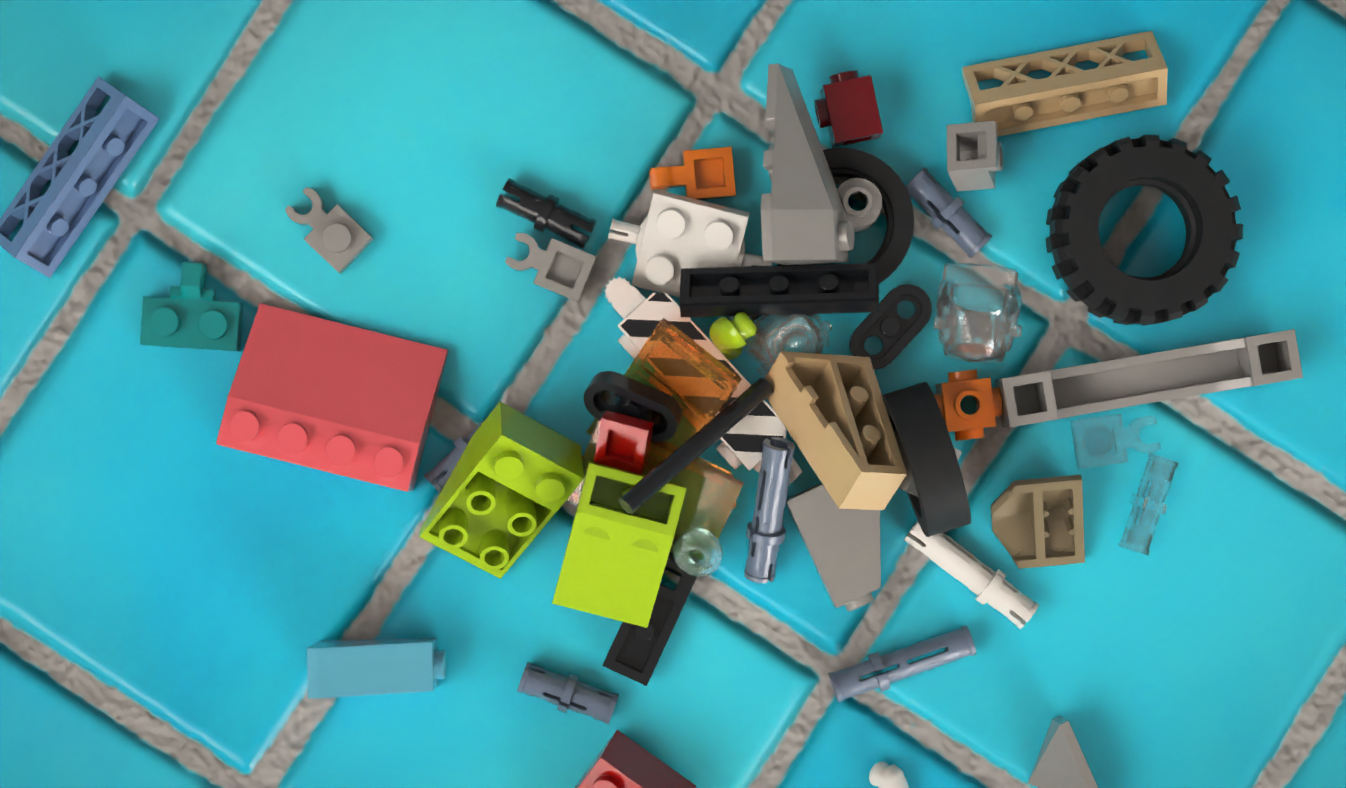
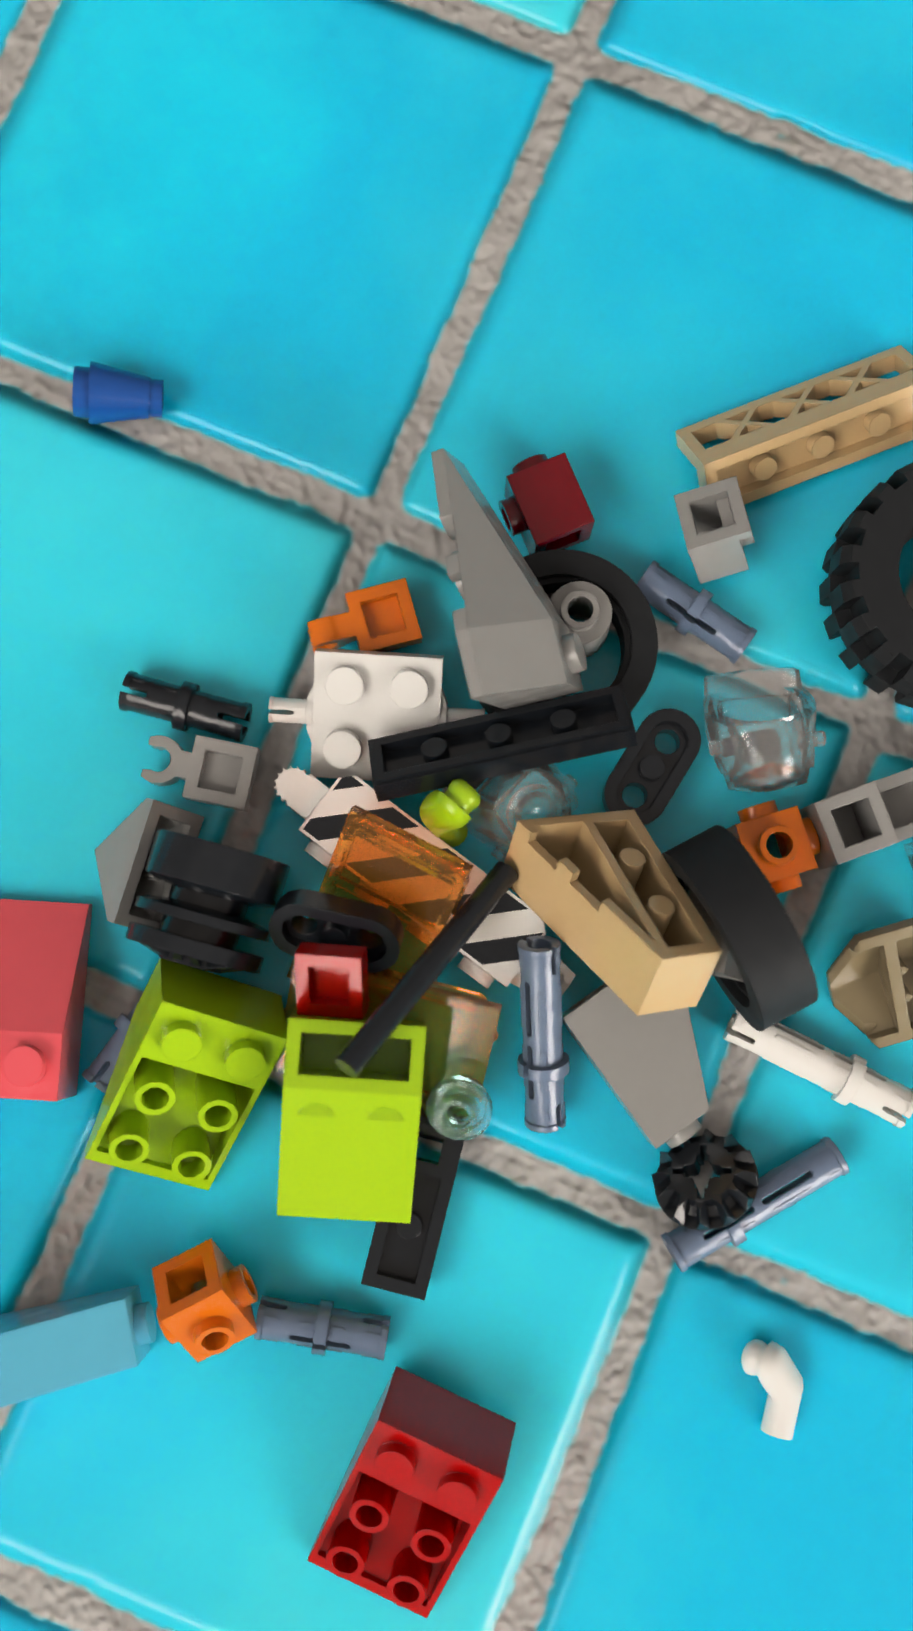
camera: 15 degrees left, 5 degrees down
none -> light grey slope [94,798,204,928]
none -> black wheel [125,829,290,974]
none -> orange brick [152,1238,258,1363]
none -> black gear [652,1128,759,1231]

